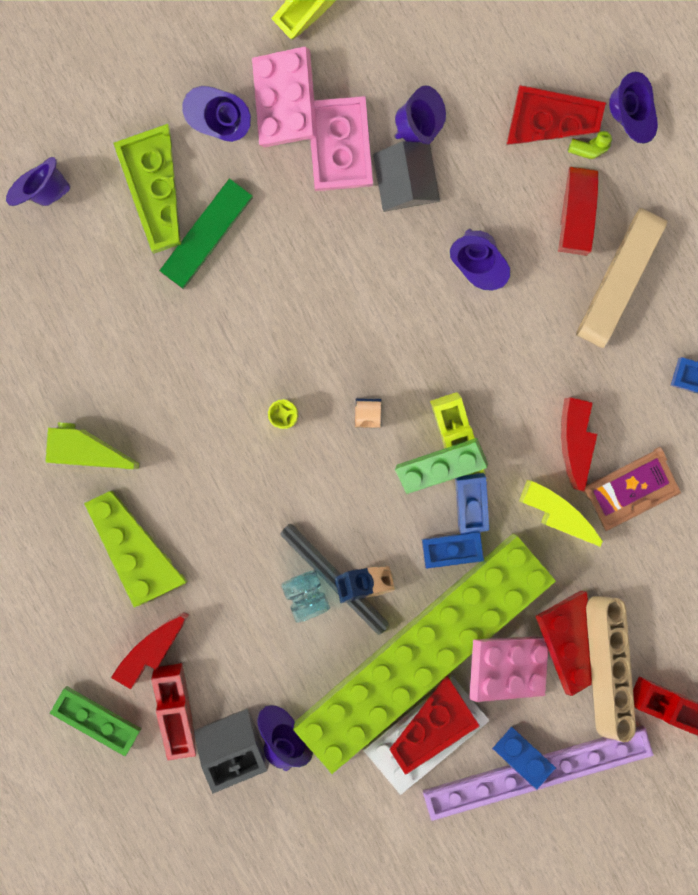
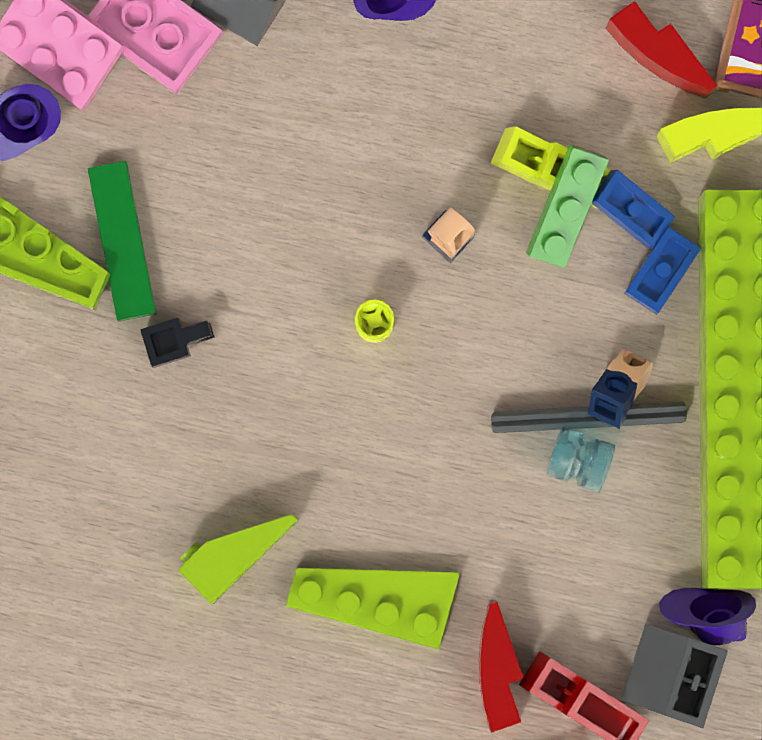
camera: 50 degrees left, 5 degrees down
none -> black plate [140,318,215,368]

